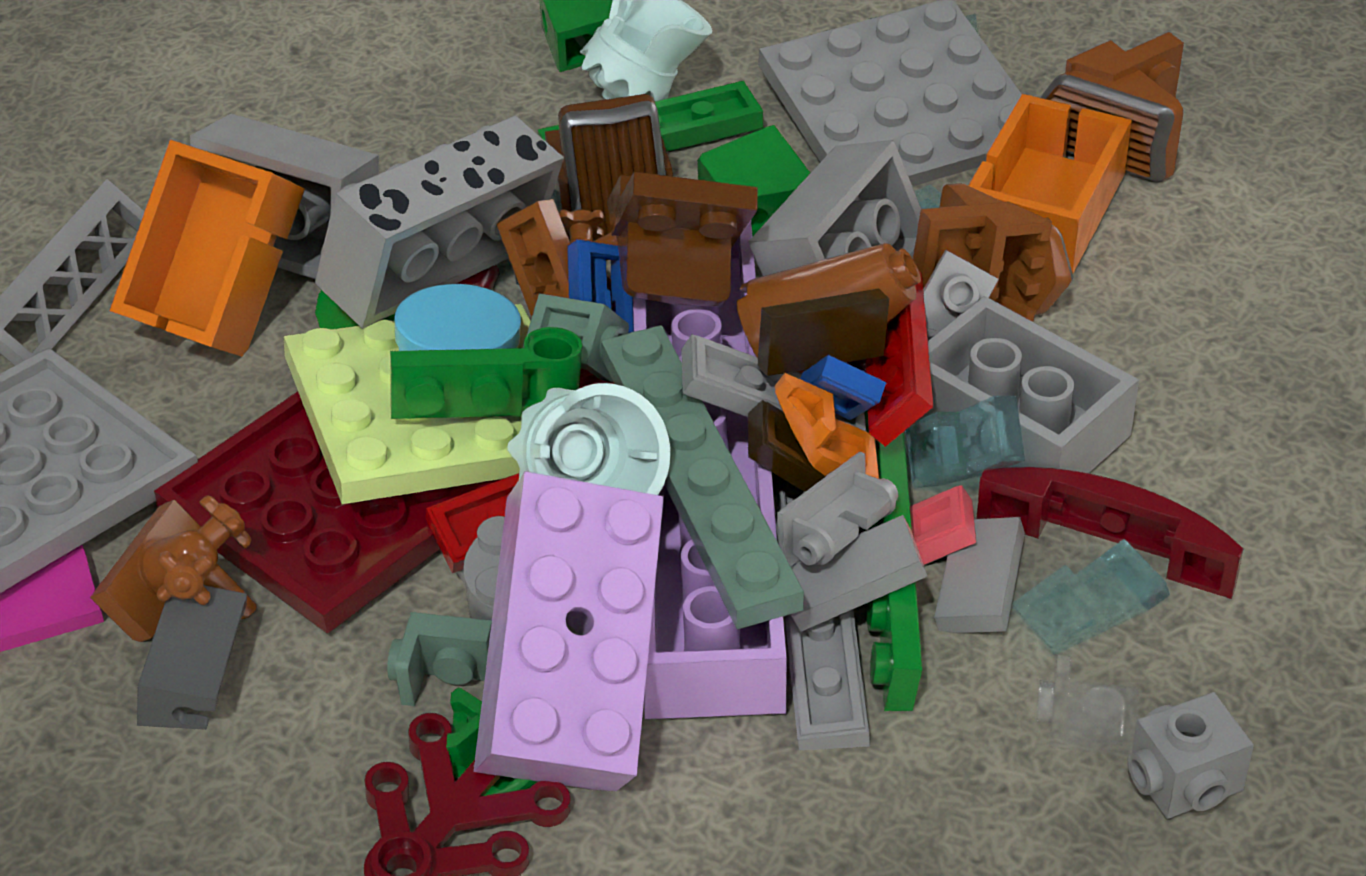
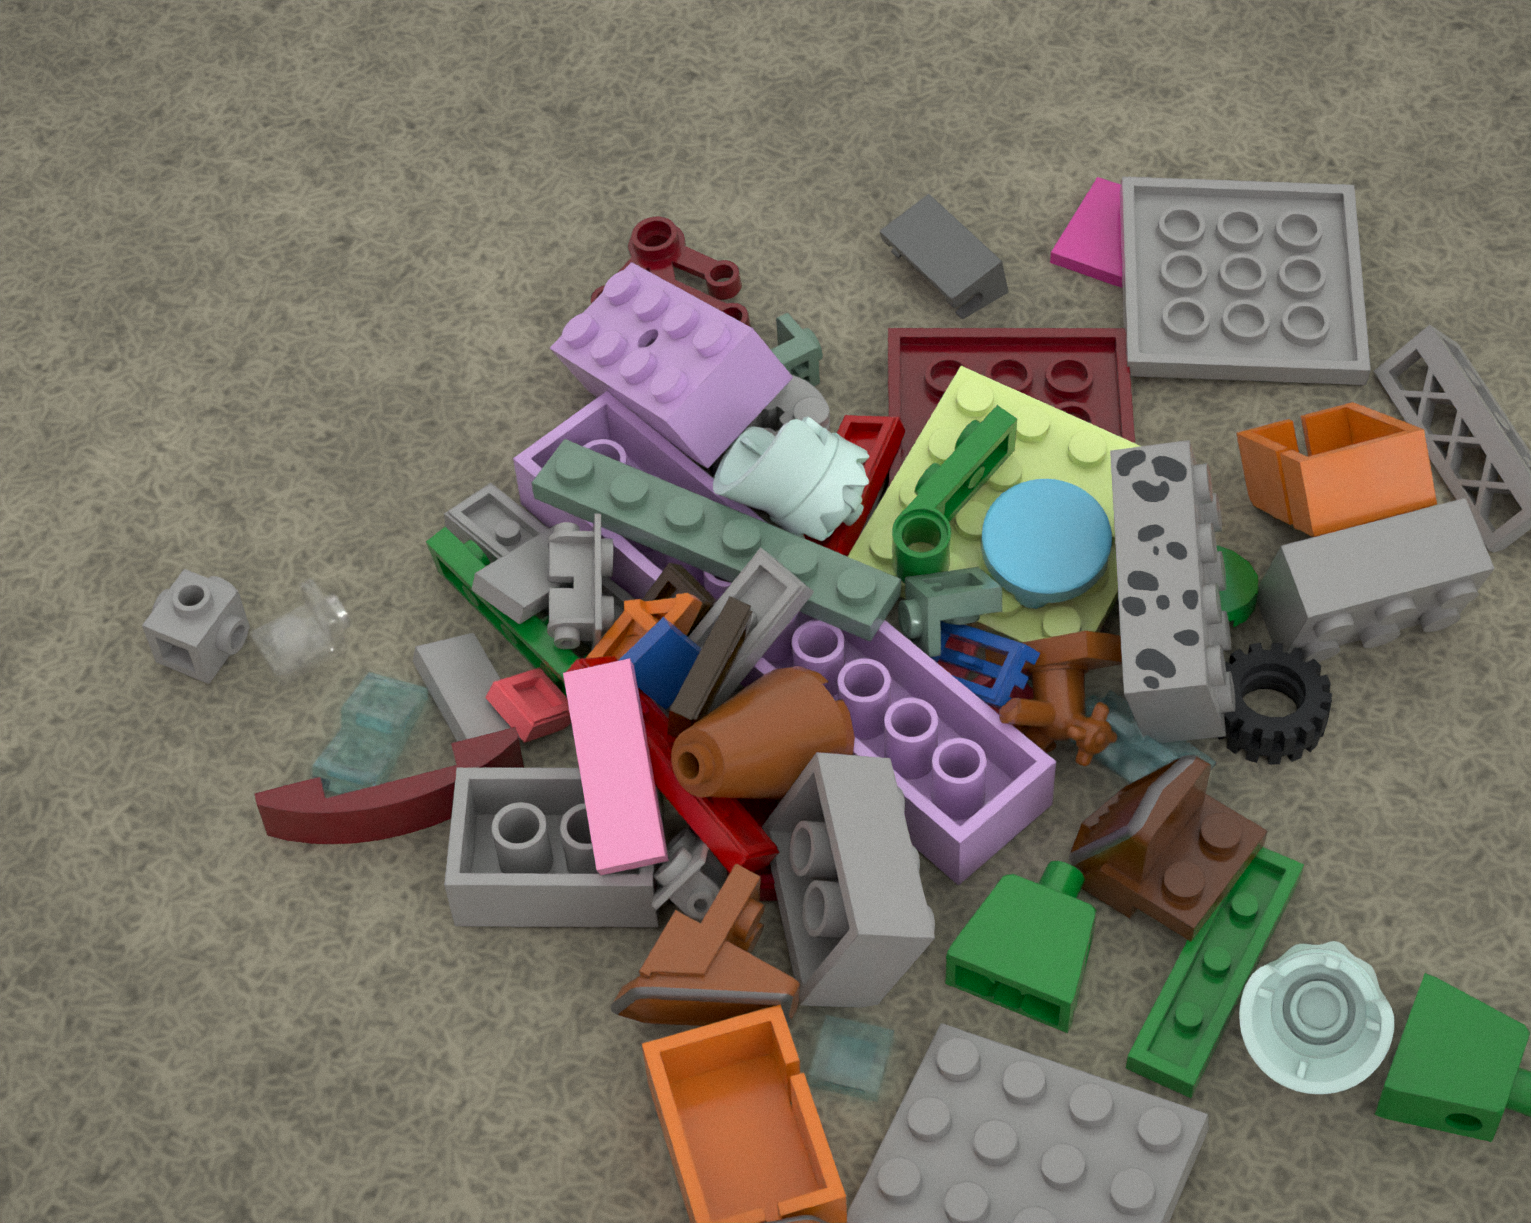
camera: 140 degrees right, 10 degrees up
dark orange piece [90,496,257,642] -> none
reddish brown piece [607,172,758,306] -> none
clear light blue slope [905,396,1025,489] -> none
none -> bright pink tile [563,658,669,875]

